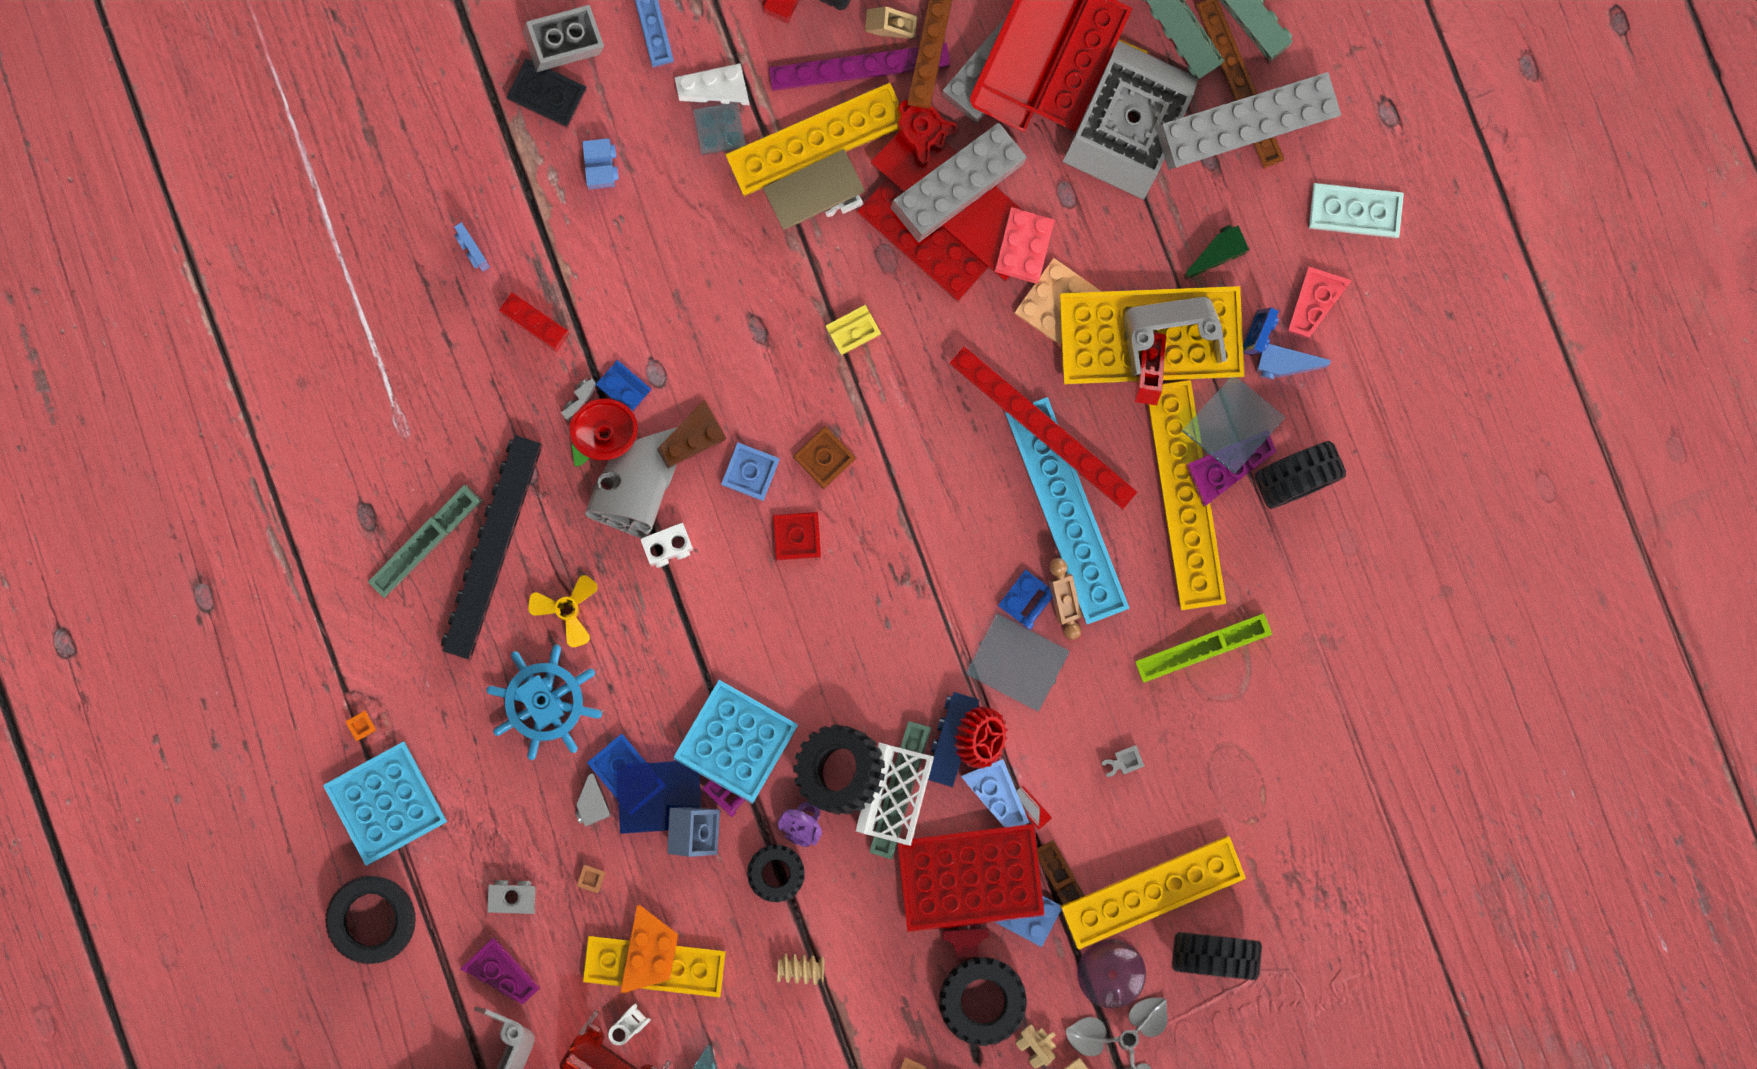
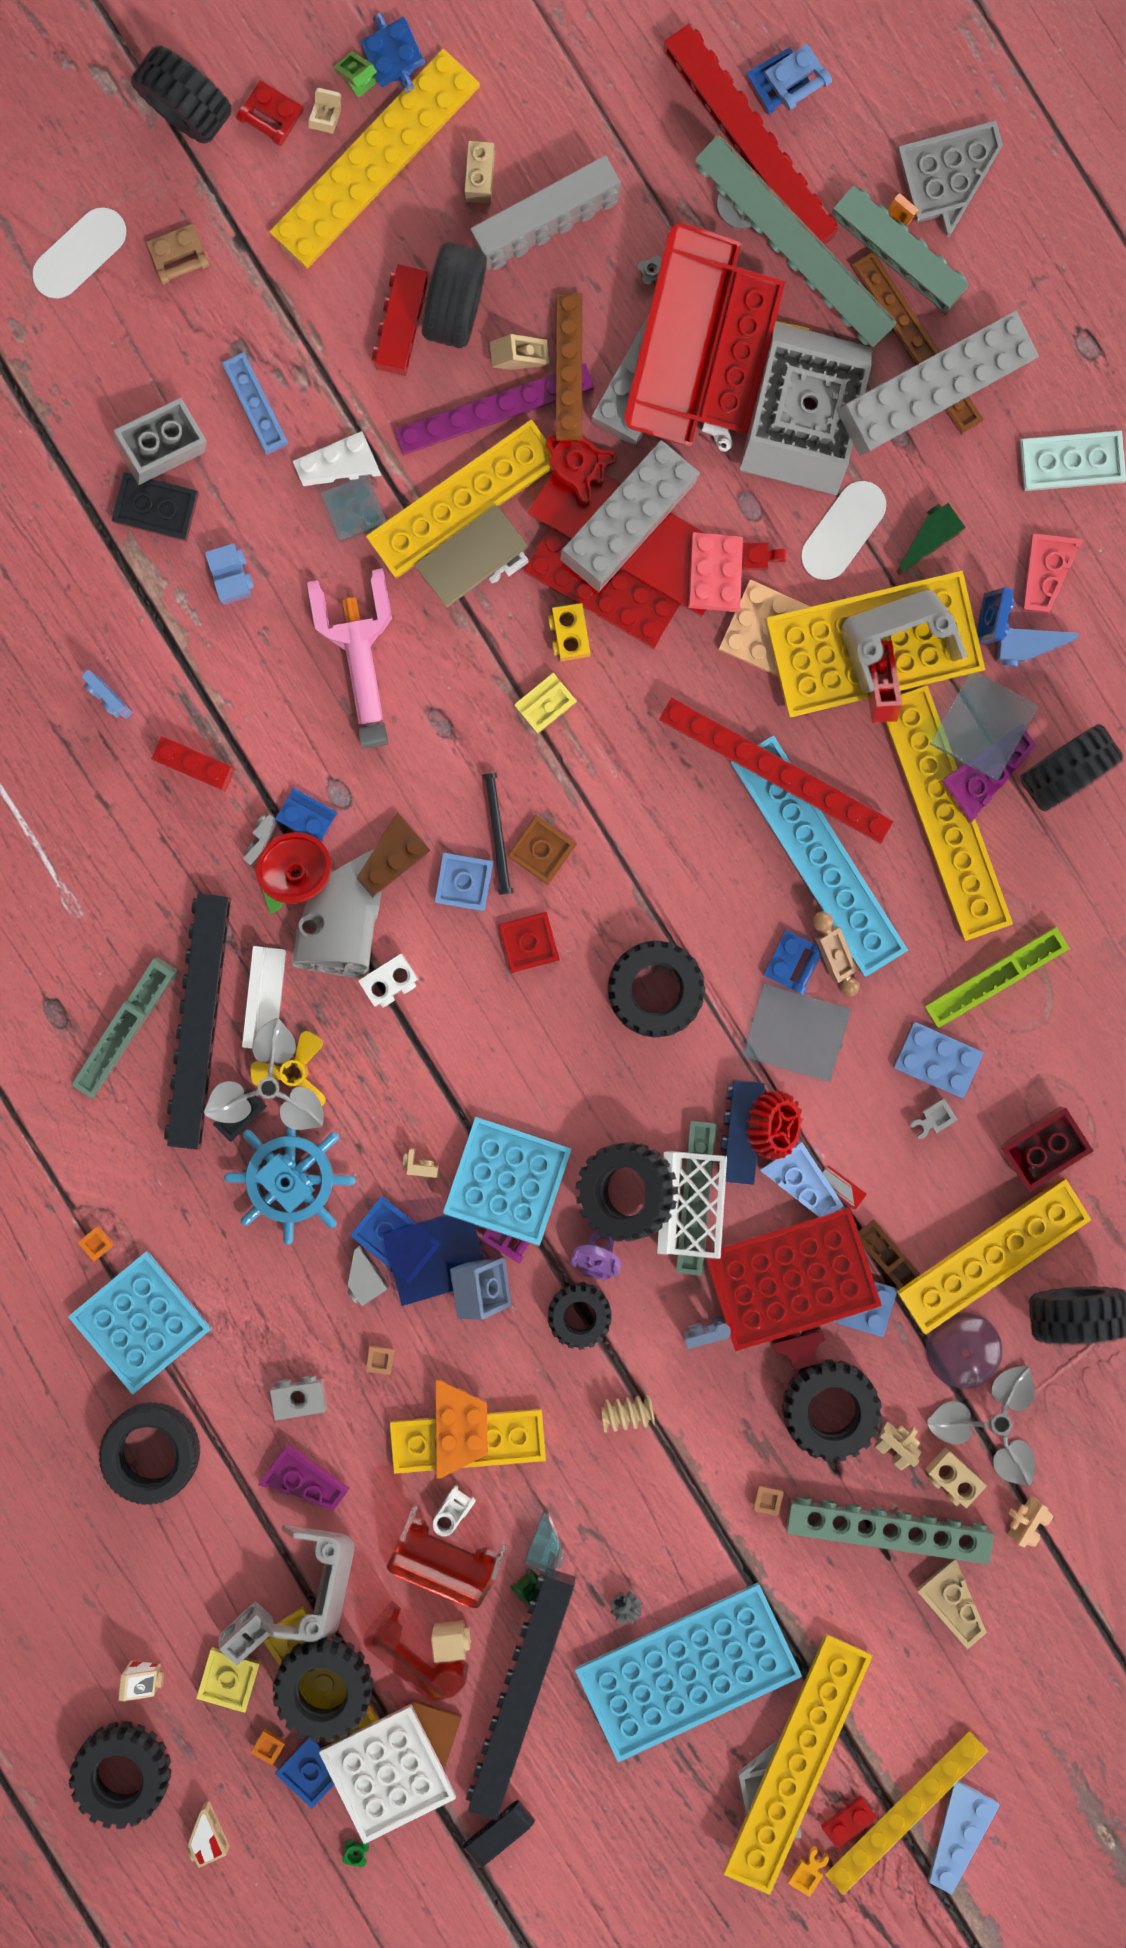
camera: 10 degrees left, 5 degrees up
none -> light grey plant [204,1018,324,1130]
none -> black plate [213,1088,267,1142]
none -> white panel [242,946,286,1048]
none -> bright pink piece [307,568,392,749]
none -> tan bracket [403,1148,439,1178]
none -> black bar [482,773,514,895]
none -> yellow brick [548,603,590,662]
none -> black tyre [608,940,705,1038]
none -> sand blue plate [683,1317,731,1349]
none -> white arm [702,423,733,452]
none -> red plate [743,543,786,570]
none -> white sticker [801,481,886,580]
none -> medium blue plate [893,1022,984,1099]
none -> dark red brick [1000,1106,1094,1192]

